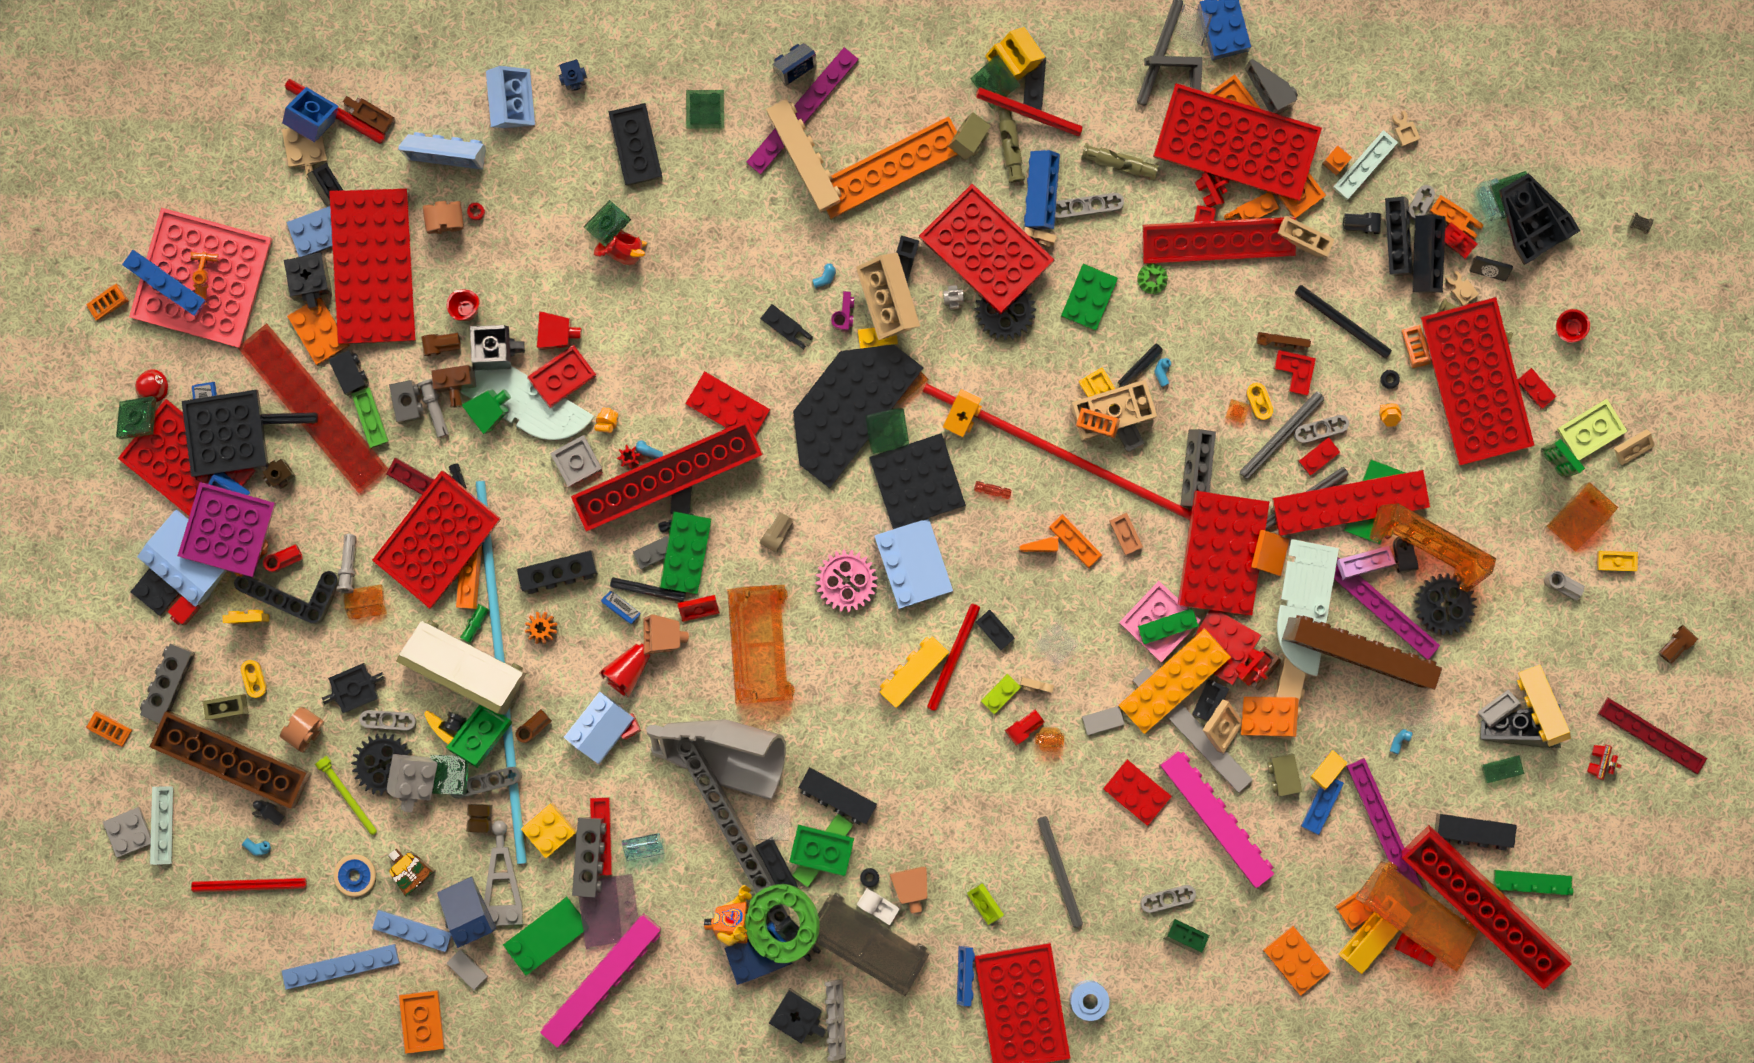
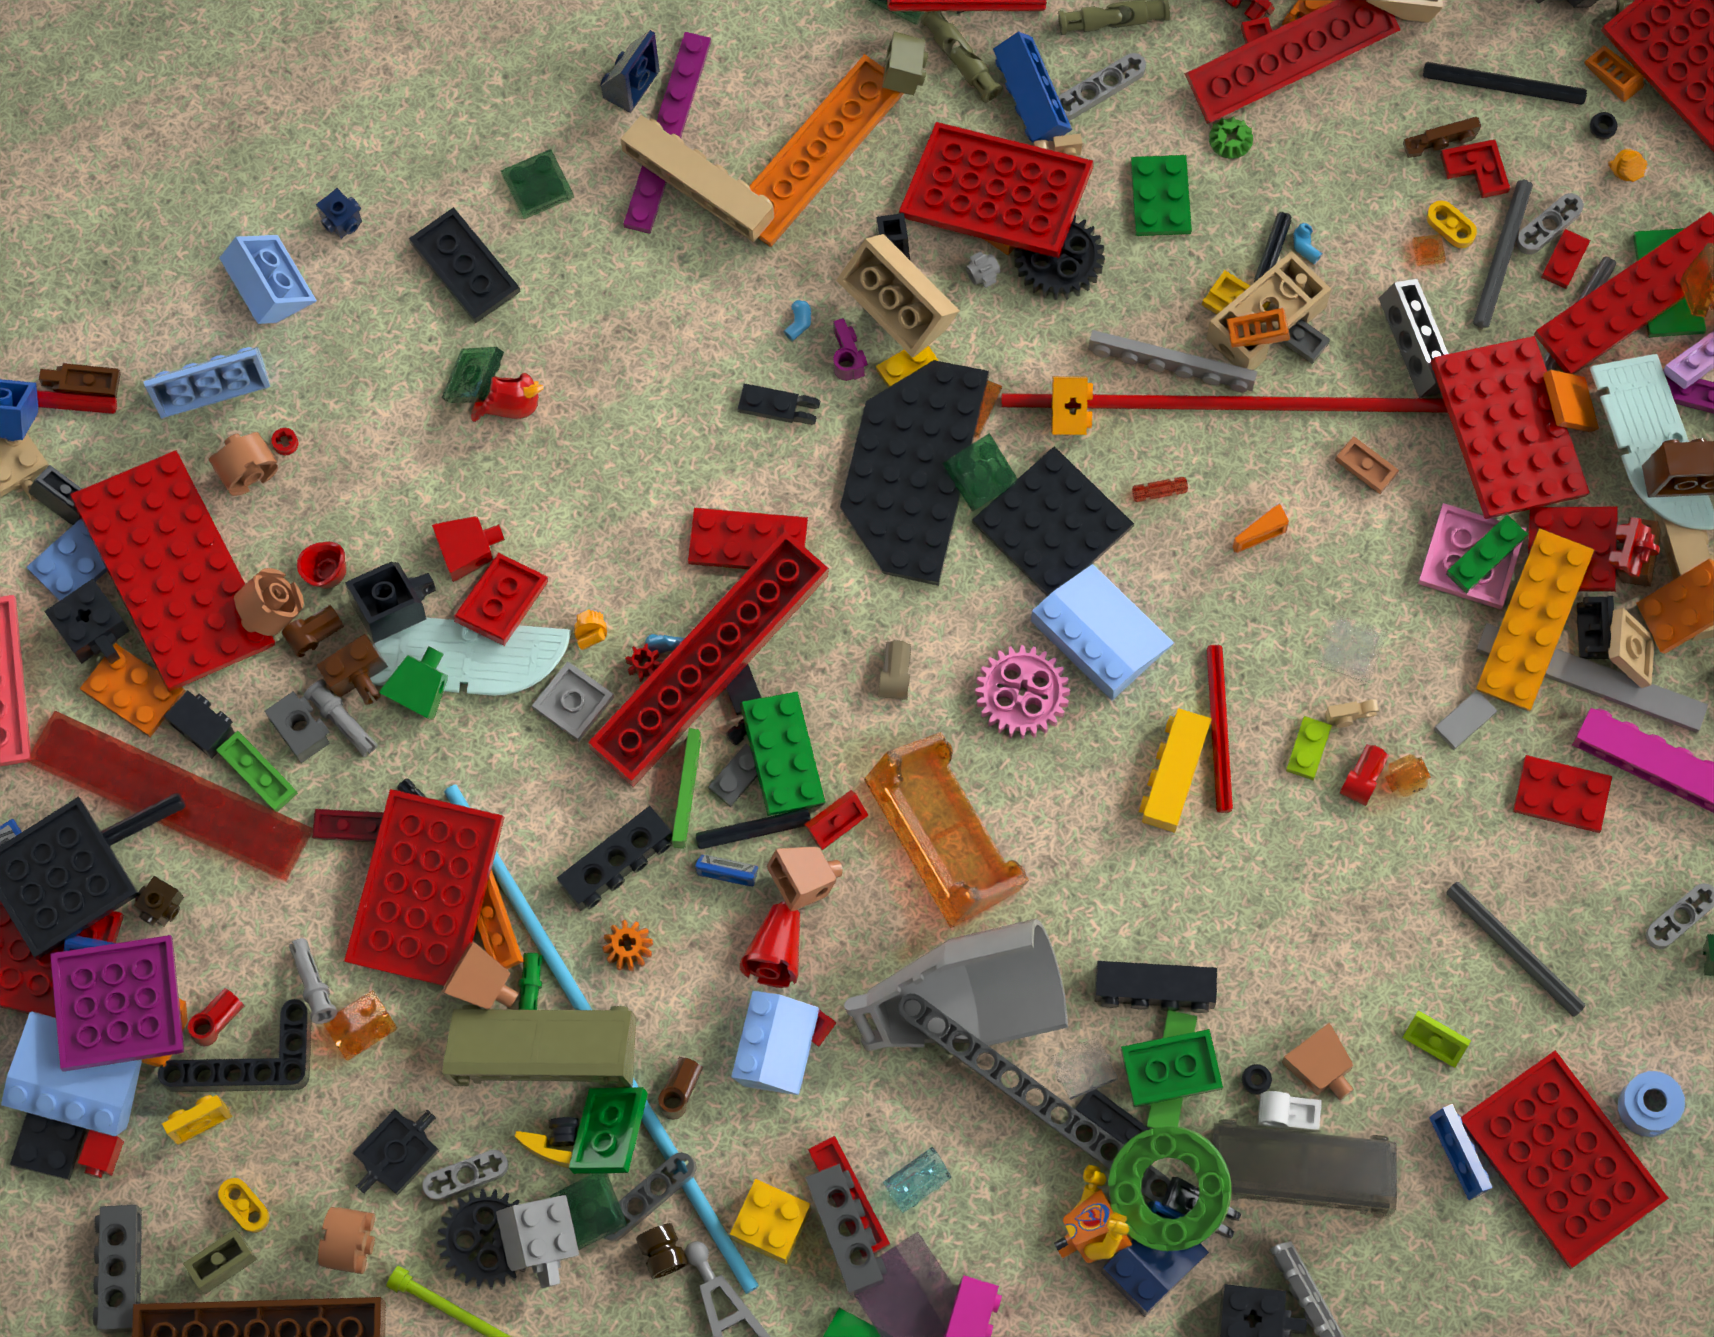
camera: 25 degrees left, 15 degrees down
black plate [976,609,1015,651] -> none
orange tile [1048,514,1102,569] -> none
none -> nougat brick [234,568,304,636]
none -> nougat torso [441,942,518,1010]
none -> bright green tile [672,728,702,849]
none -> light grey plate [1088,330,1258,392]

